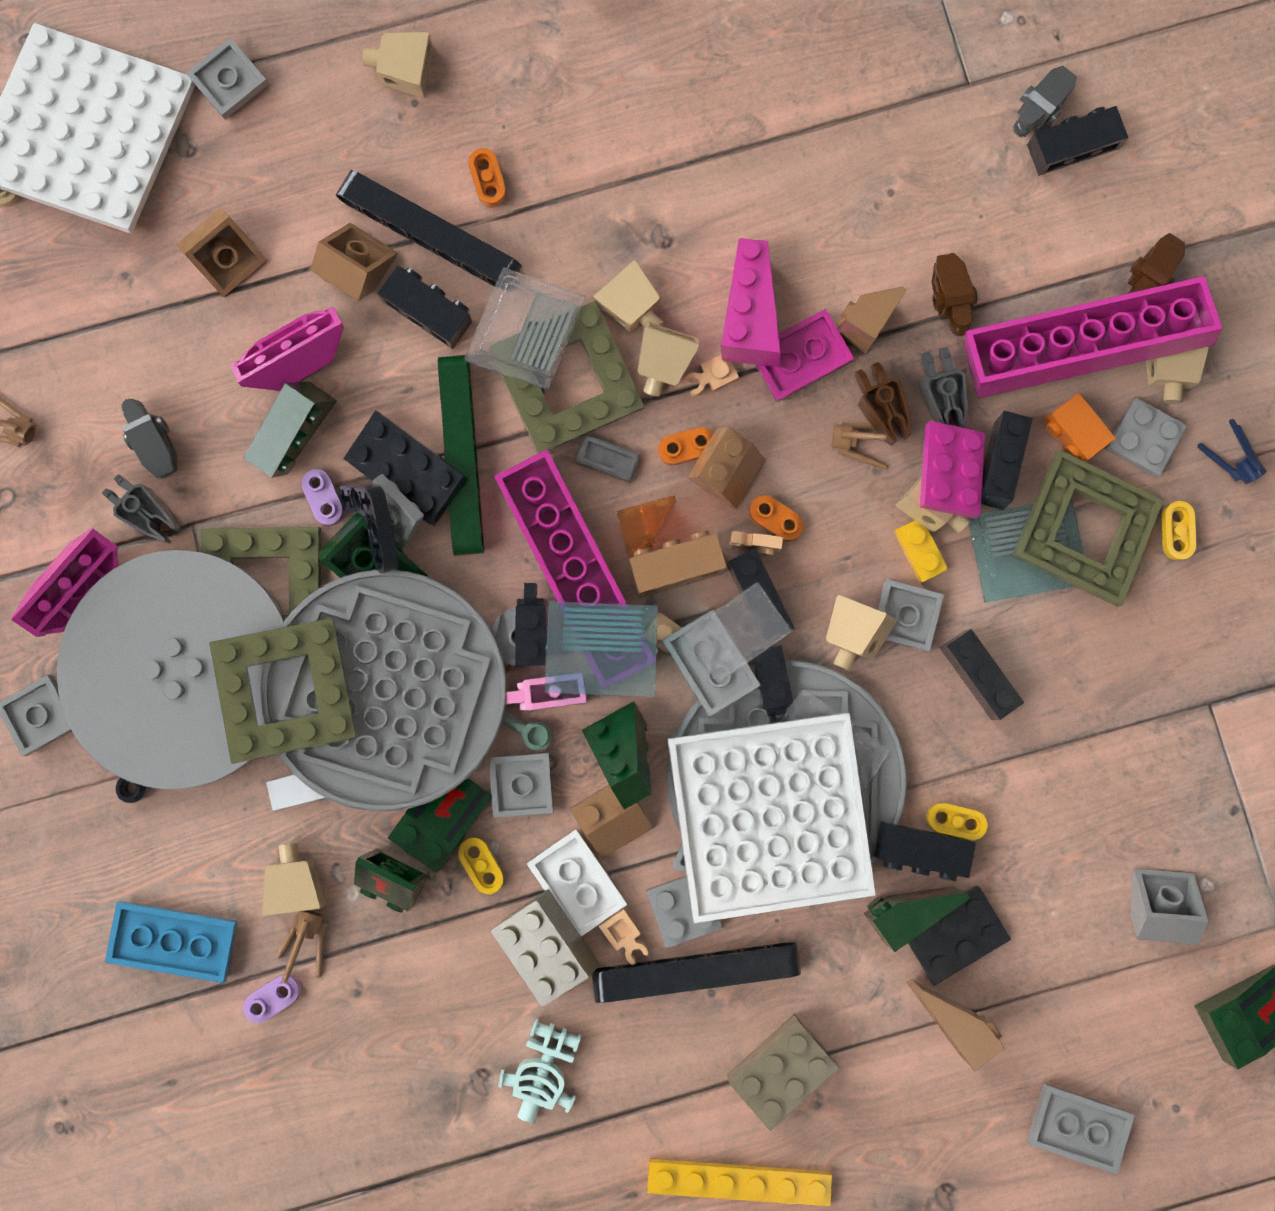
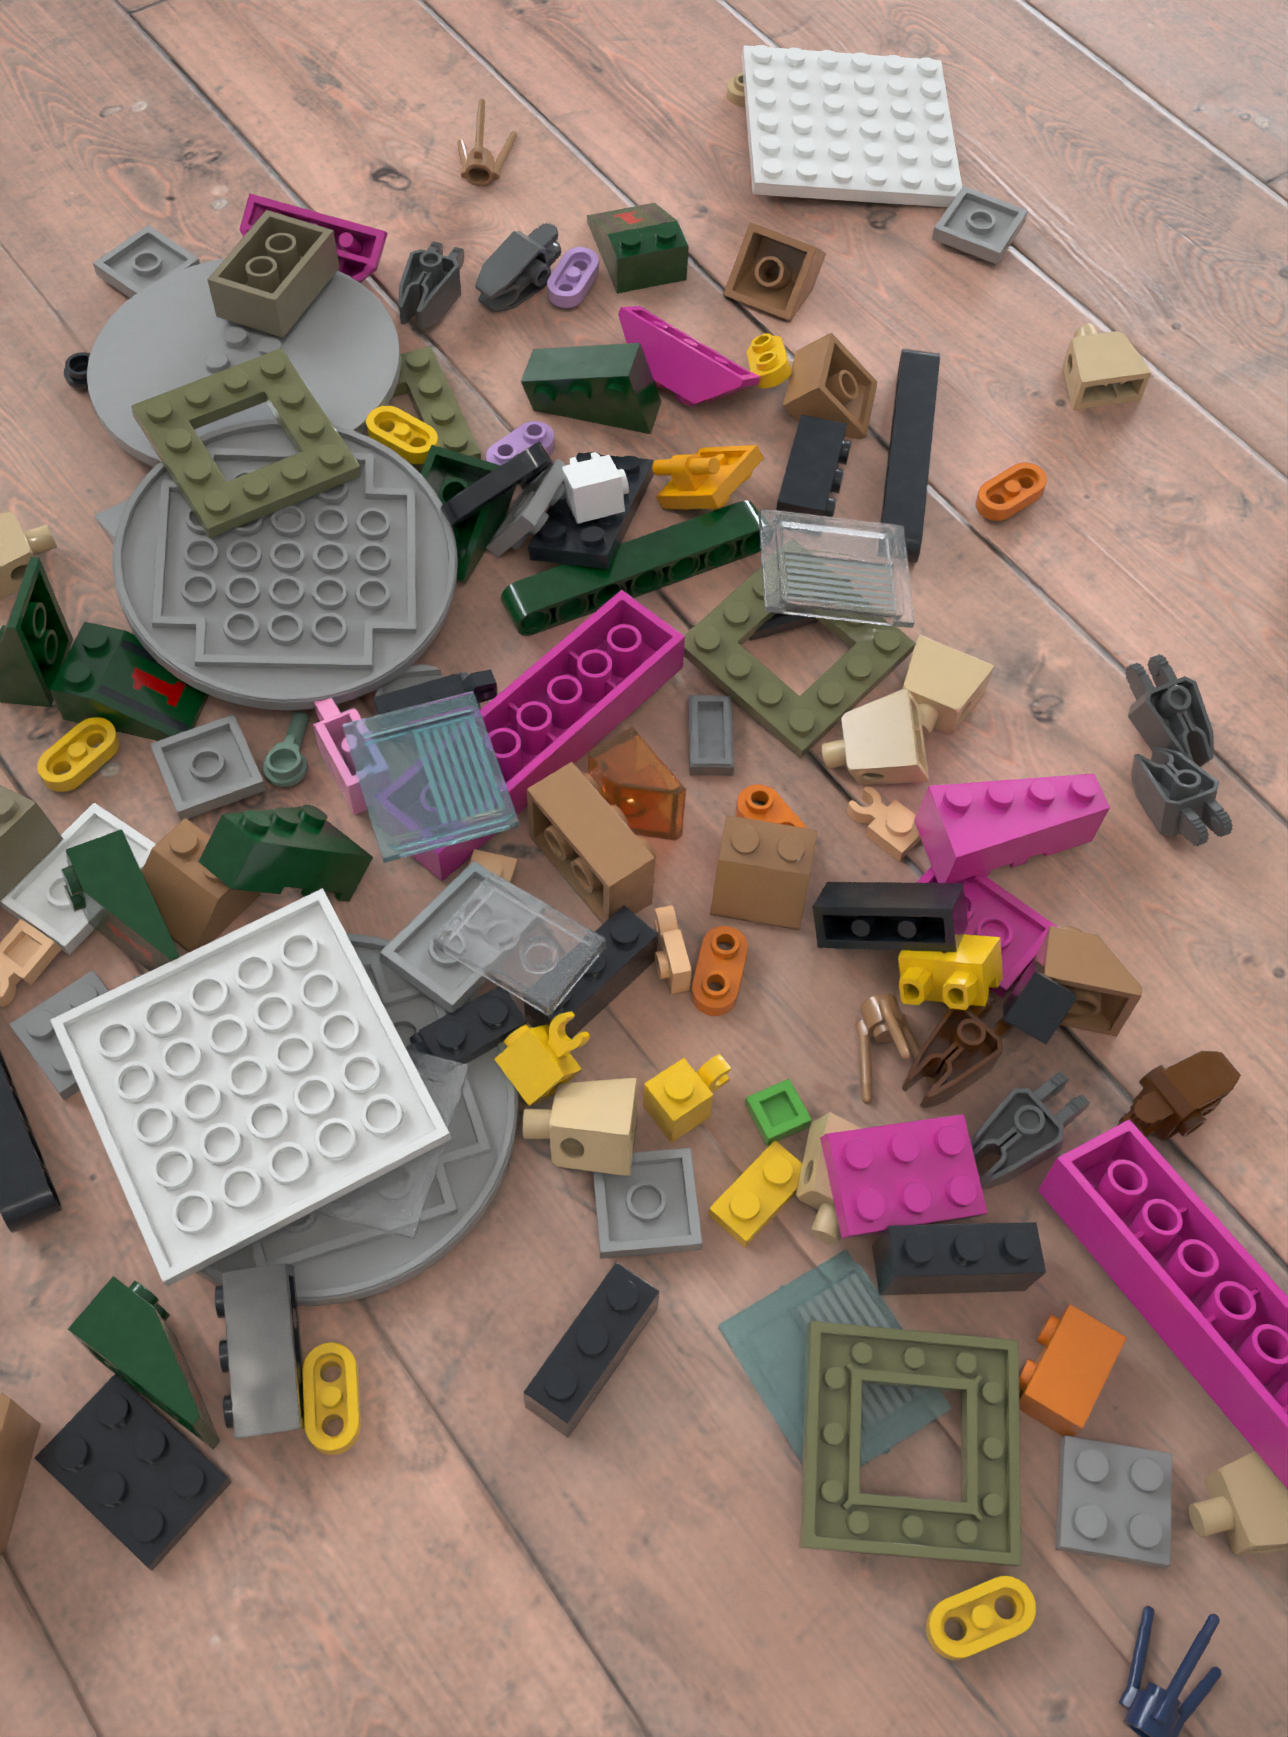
camera: 65 degrees right, 25 degrees down
none -> dark green slope [61,829,180,971]
none -> dark tan brick [207,210,340,338]
none -> yellow plate [366,406,439,464]
none -> yellow brick [494,1011,590,1106]
none -> lavender plate [547,247,599,308]
none -> white brick [562,452,629,523]
none -> dark green slope [587,203,689,294]
none -> yellow brick [643,1054,732,1143]
none -> light orange plate [652,445,764,510]
none -> bright green plate [745,1079,812,1146]
none -> yellow plate [746,333,792,389]
none -> black brick [812,882,968,952]
none -> yellow hips [898,934,1003,1010]
none -> black panel [1003,960,1076,1044]
none -> dark grey hinge [1125,654,1214,767]
none -> dark grey hinge [1131,747,1233,846]

